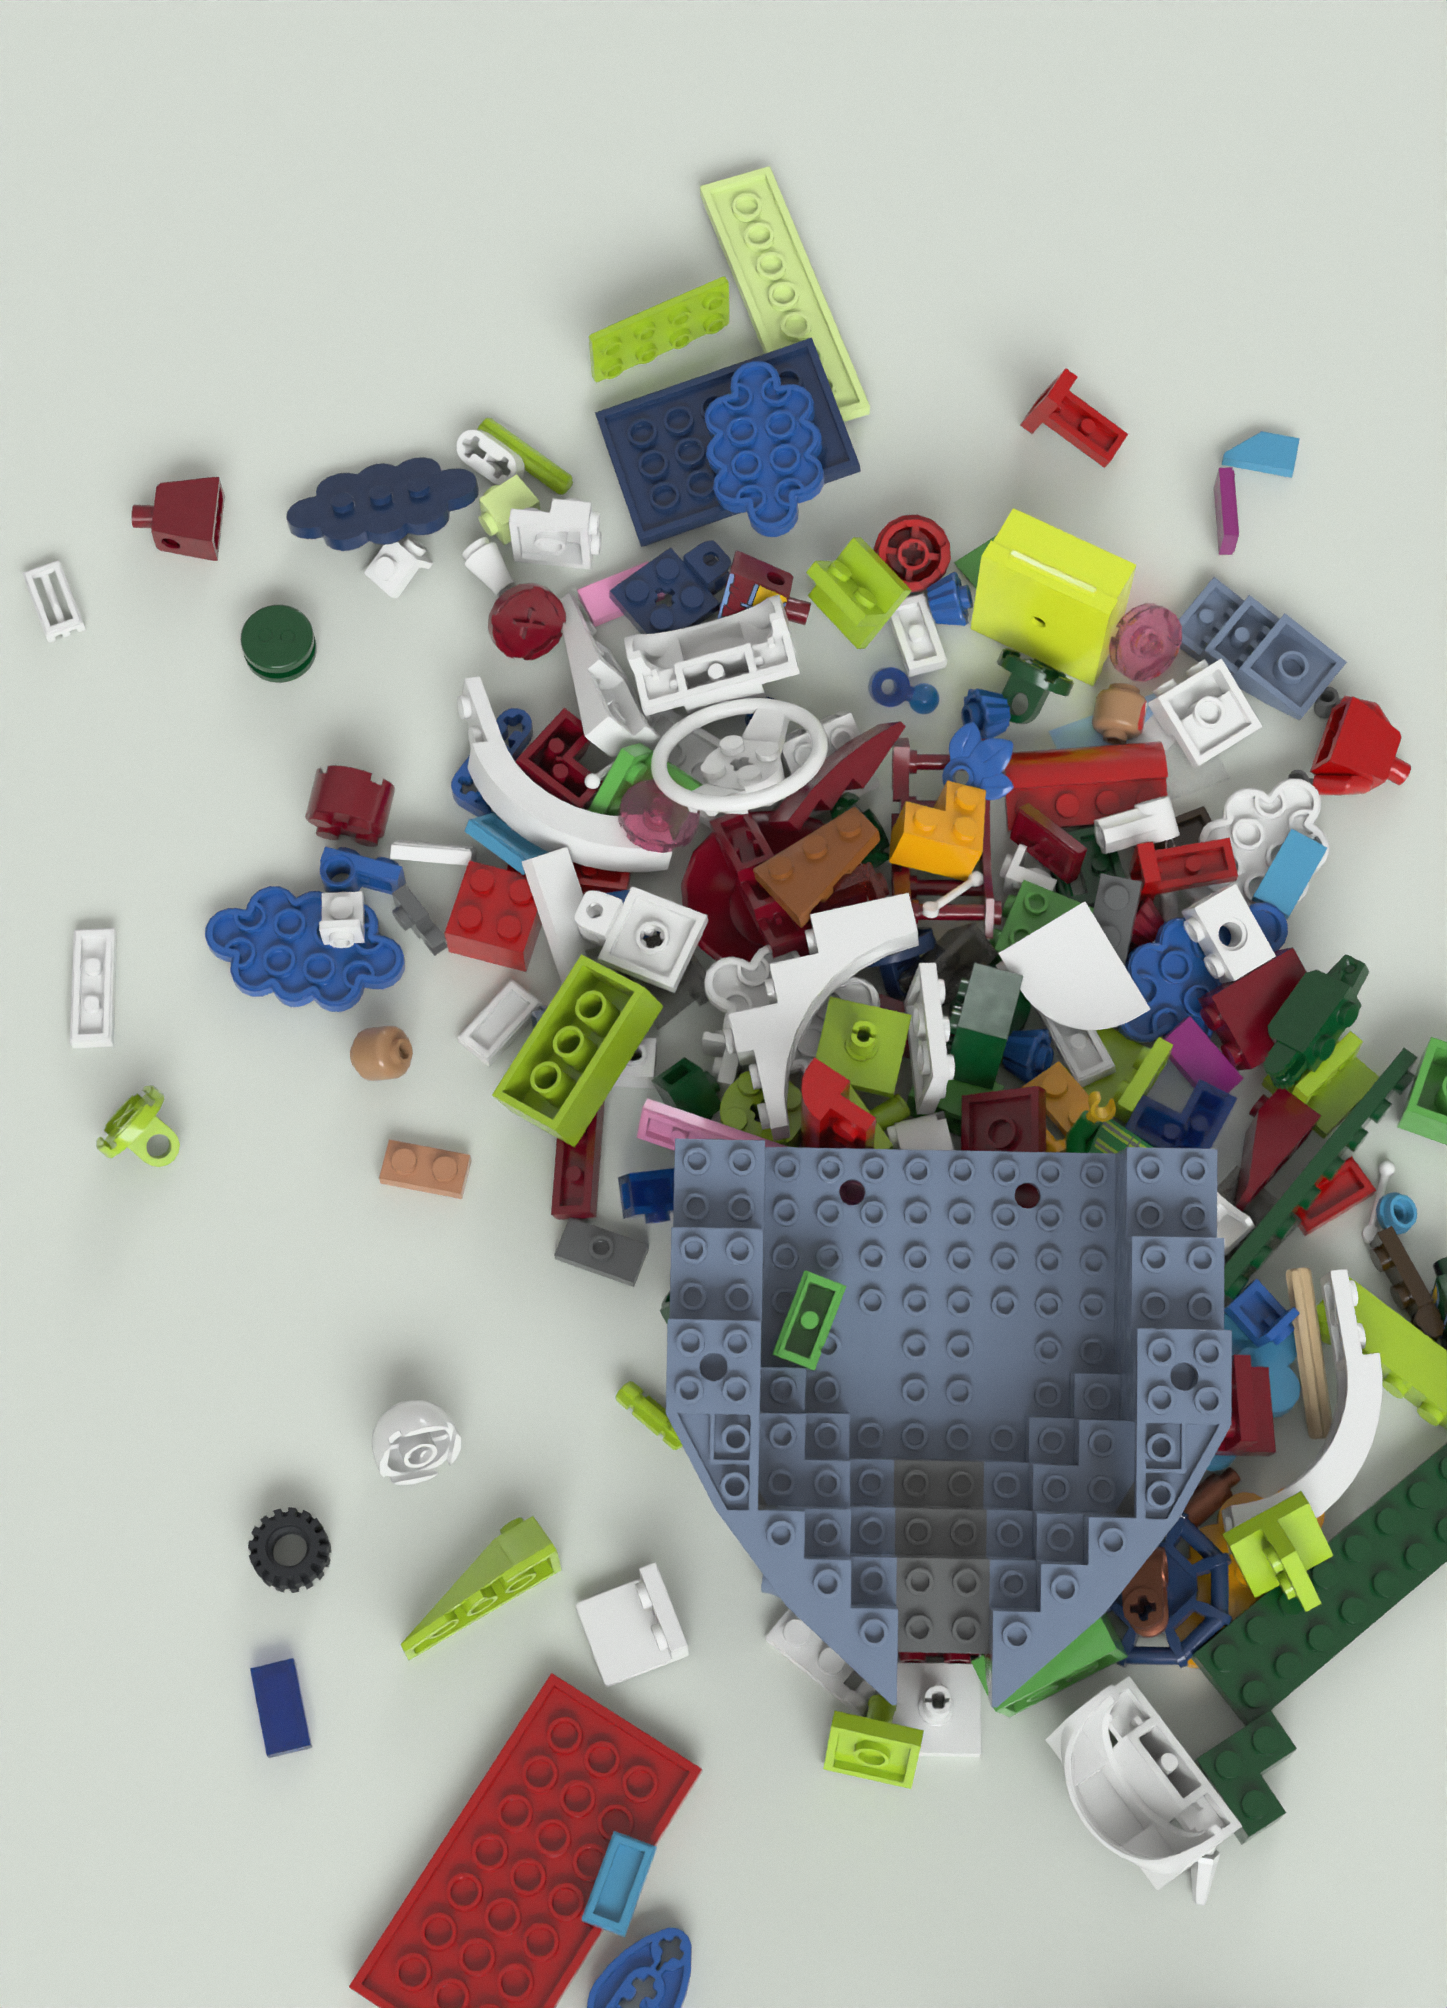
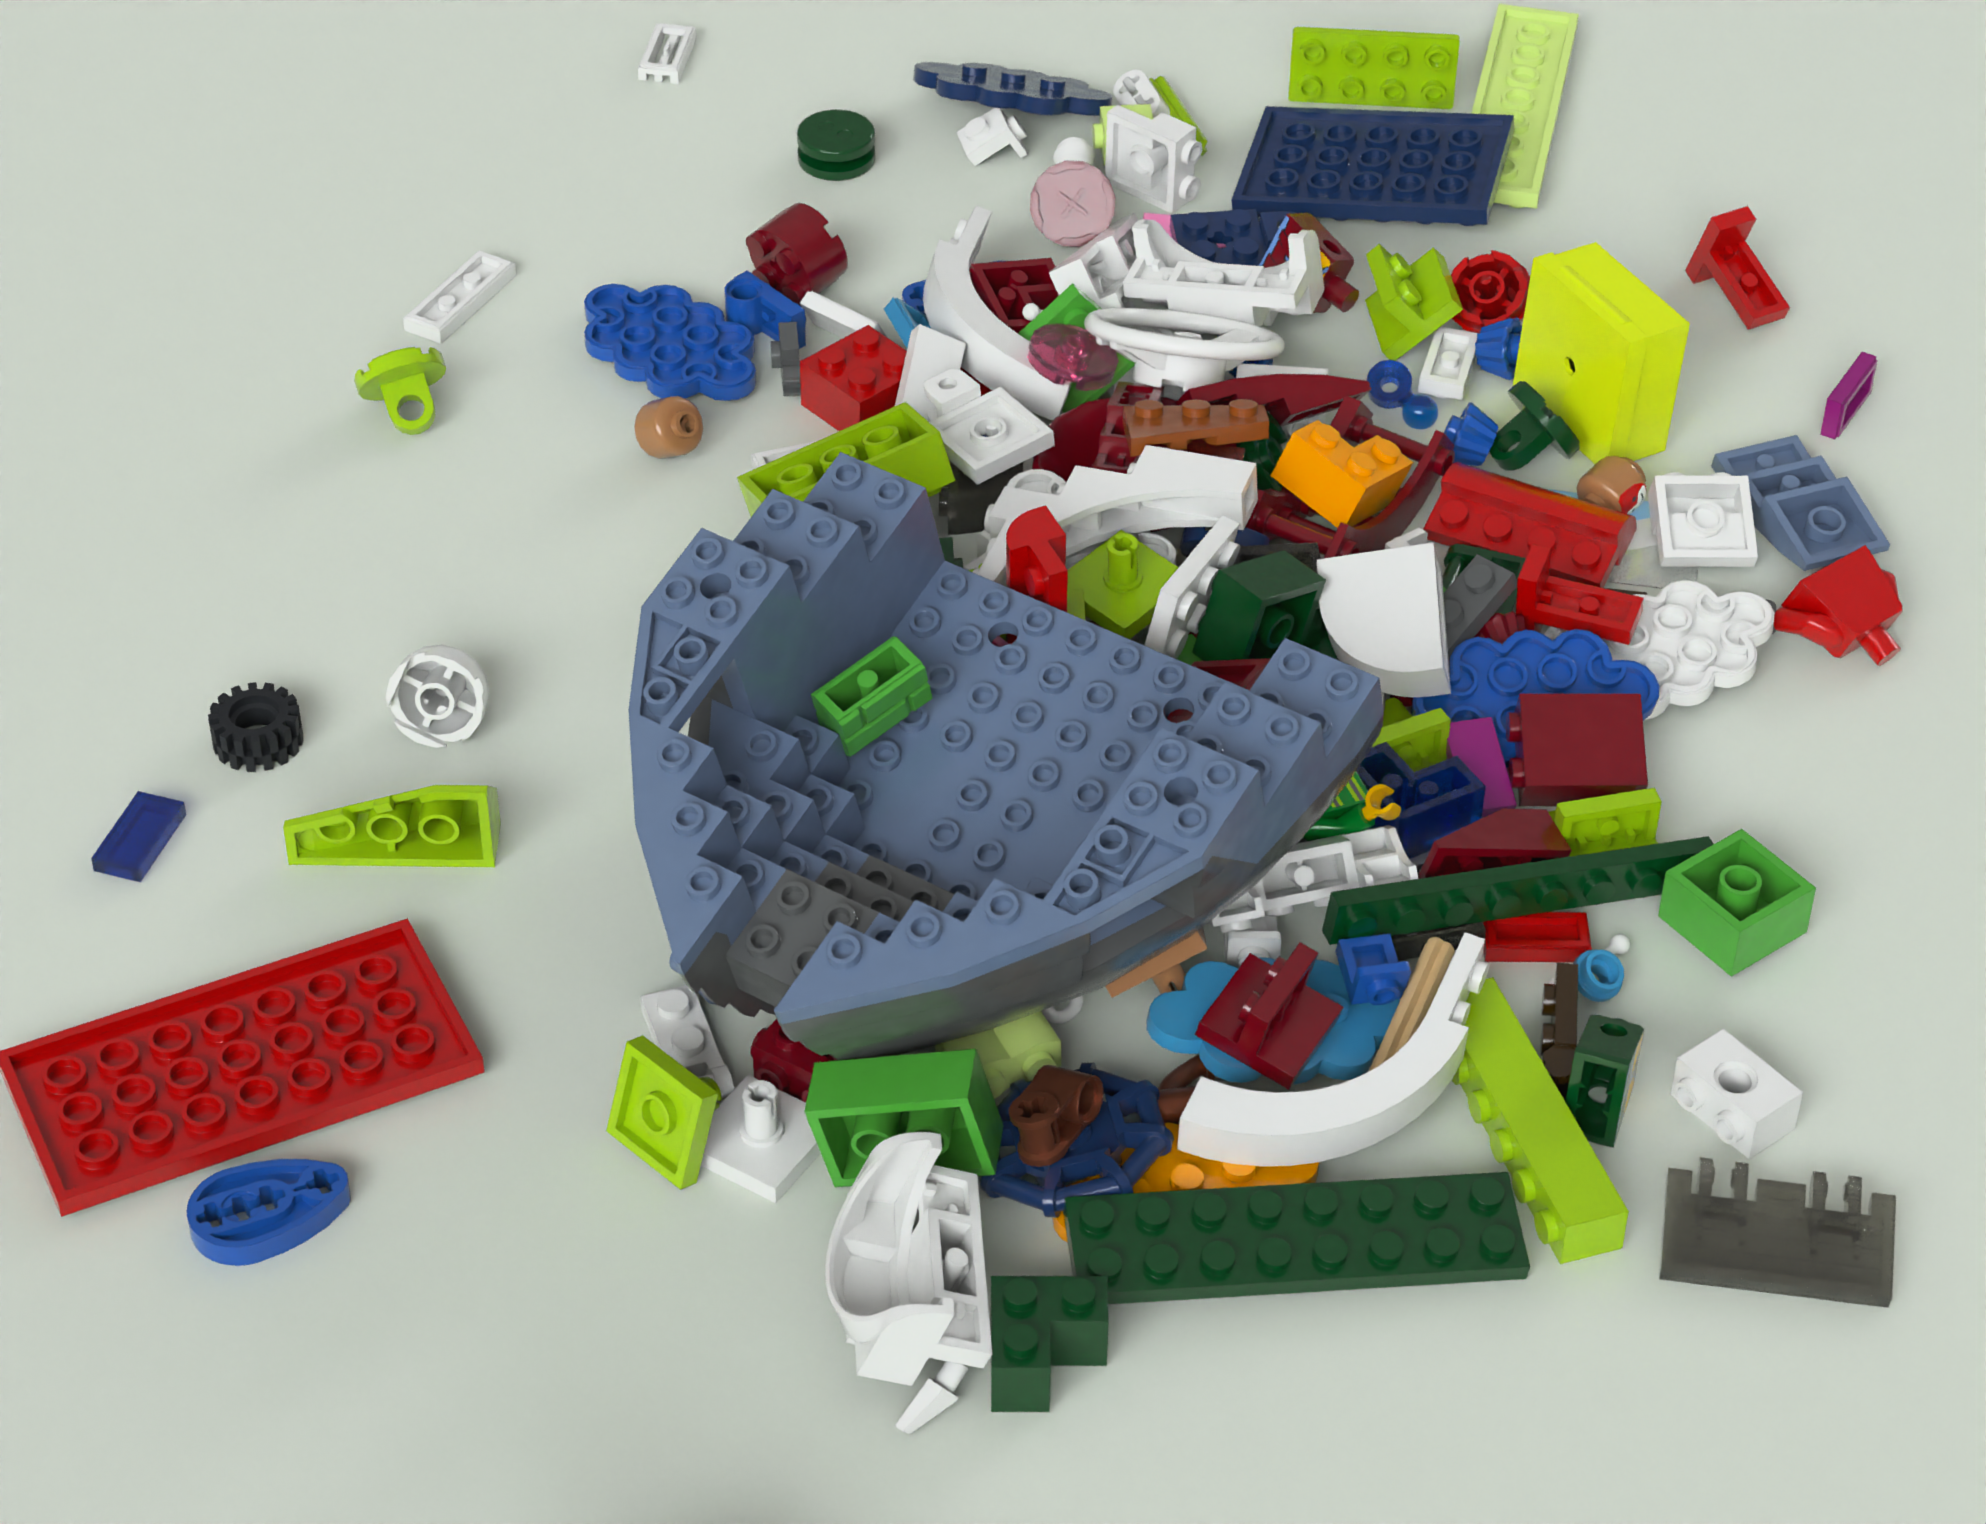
camera: 30 degrees right, 25 degrees down
dark red torso [131,477,225,561] -> none
white bracket [319,891,365,948] -> none
nougat plate [379,1139,472,1199] -> none
white bracket [576,1562,689,1687] -> none
dark azure tile [581,1831,657,1937] -> none
blue plate [705,361,825,537] -> none
white hinge [923,871,983,918] -> none
blue plate [942,722,1014,800] -> none
dark red plate [1009,803,1088,884] -> none
white piece [1094,796,1180,854] -> none
clear pink plate [1109,603,1182,682] -> none
white brick [1181,884,1276,983] -> none
dark azure tile [1222,431,1300,478] -> none
lime bracket [1222,1491,1333,1612] -> none
dark azure tile [1251,829,1327,920] -> none
dark green hinge [1263,954,1369,1090] -> none

